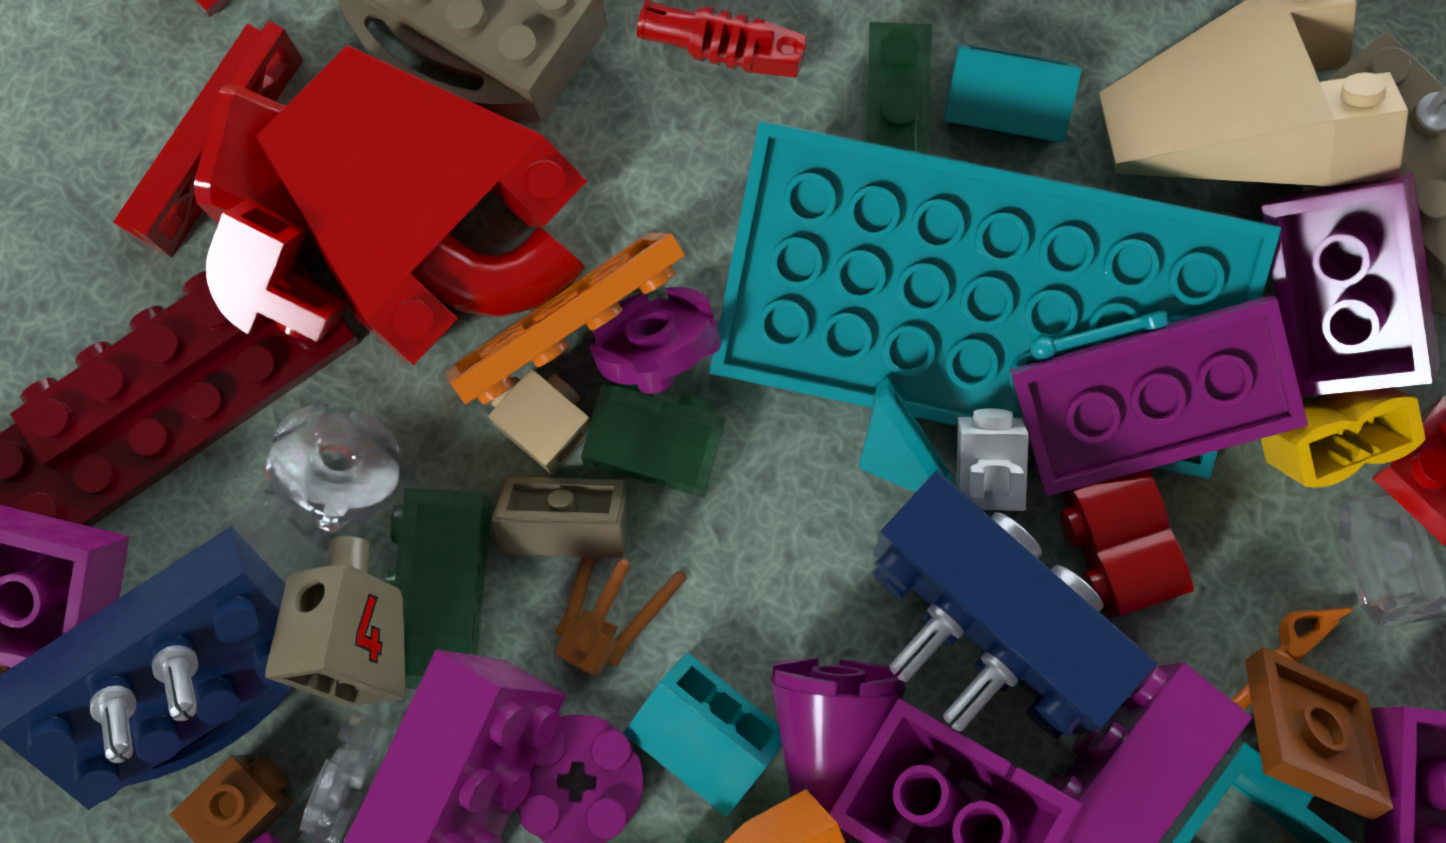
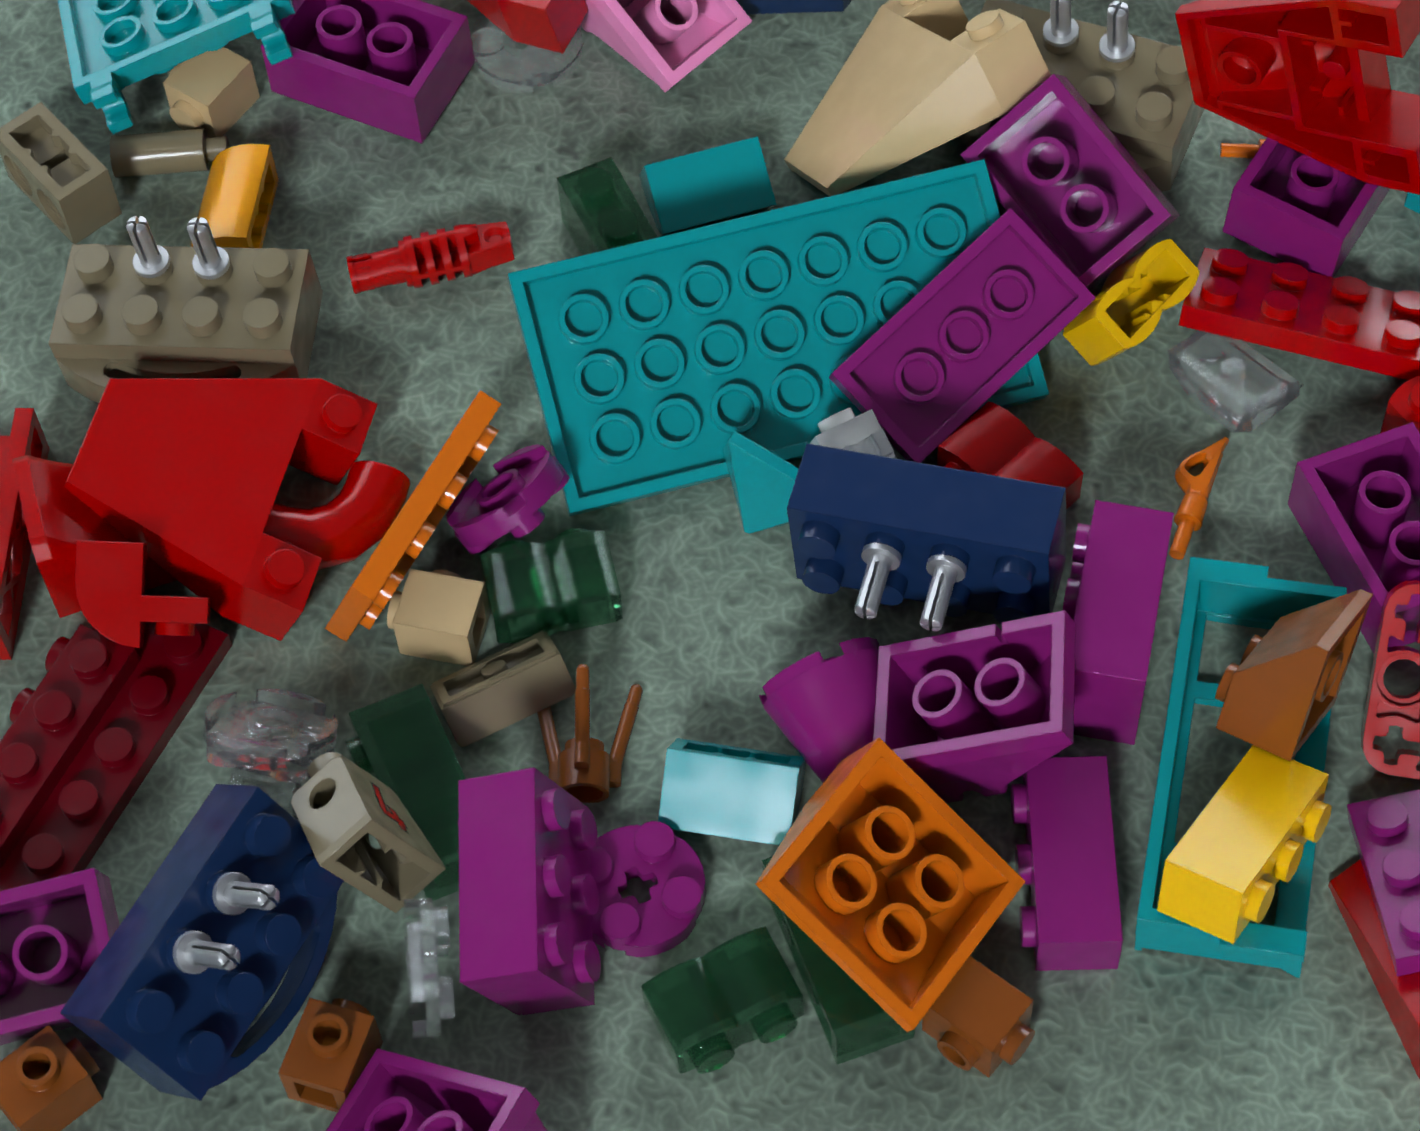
camera: 25 degrees left, 20 degrees down
teal hinge [1030,311,1169,361] -> none
dark orange plate [1245,647,1393,820] -> none

